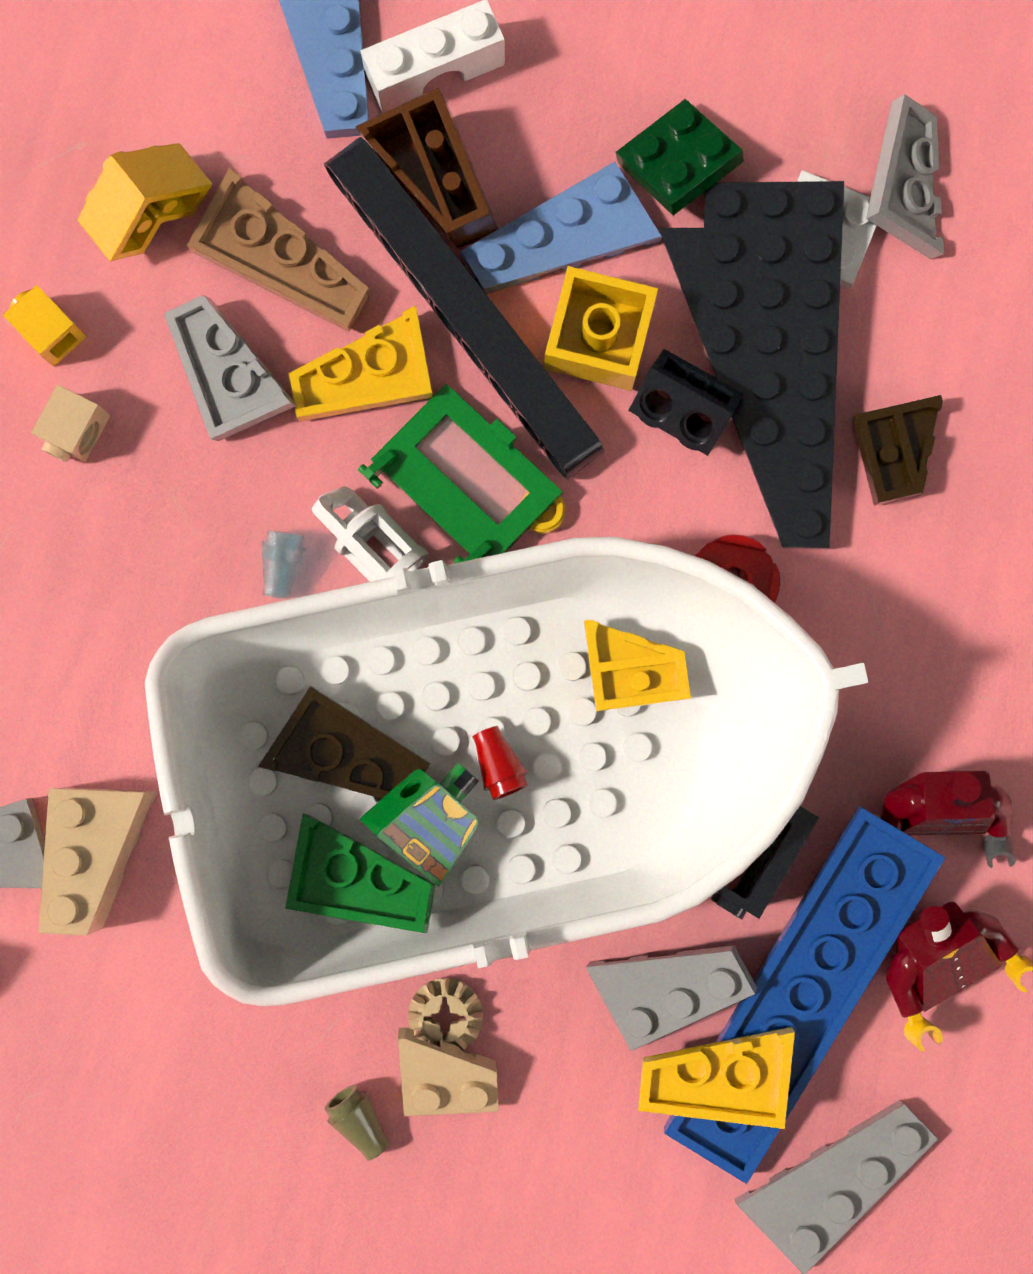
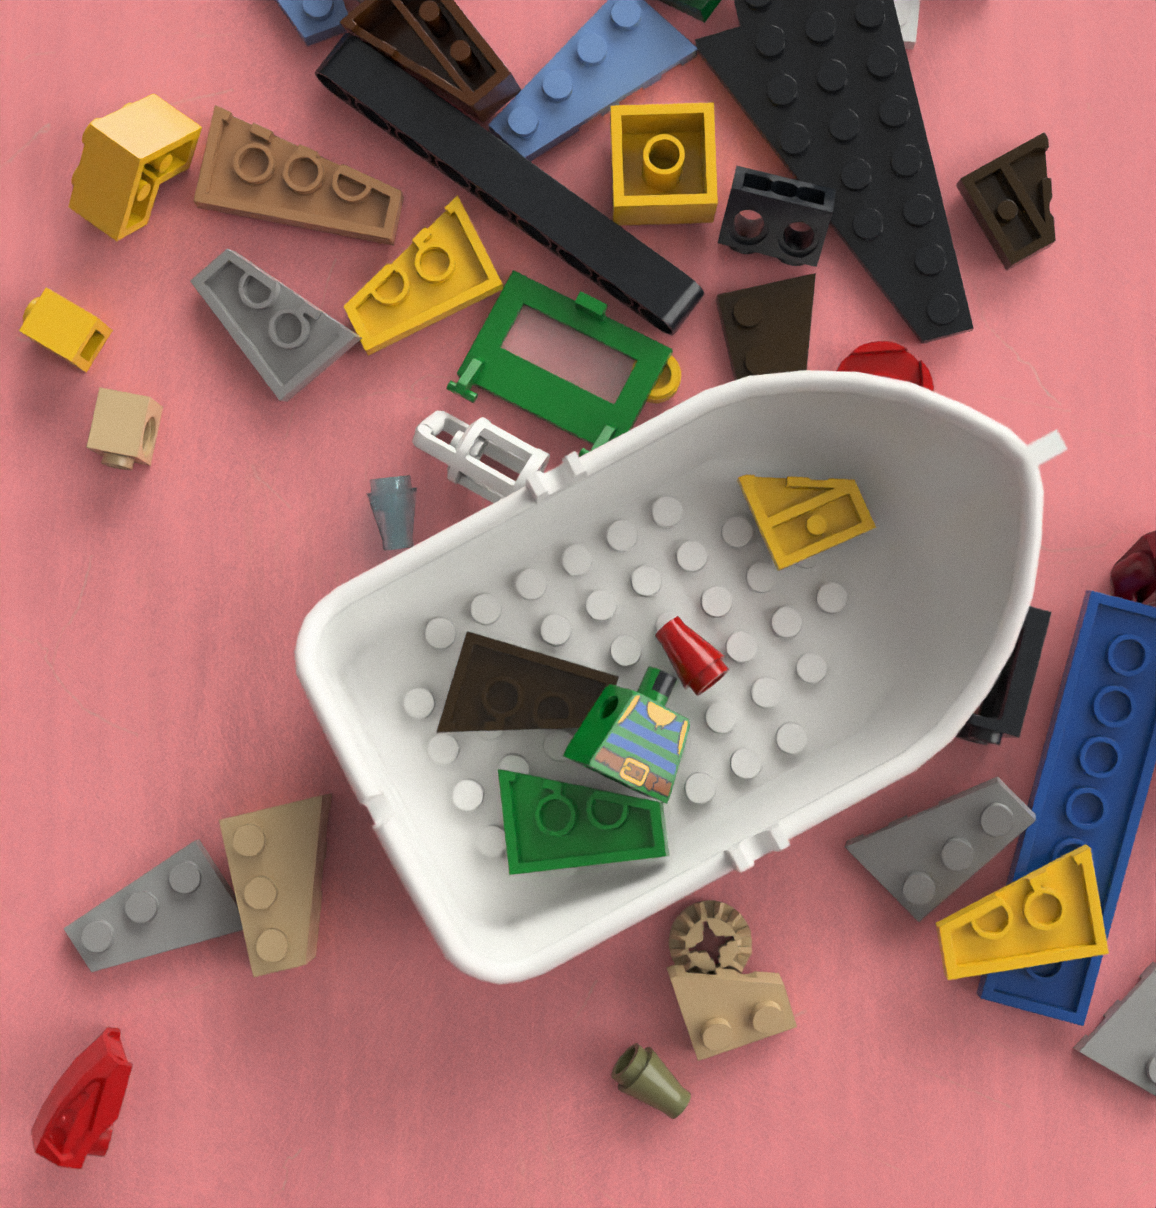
camera: 10 degrees left, 0 degrees up
none -> dark brown wing [716,273,816,381]

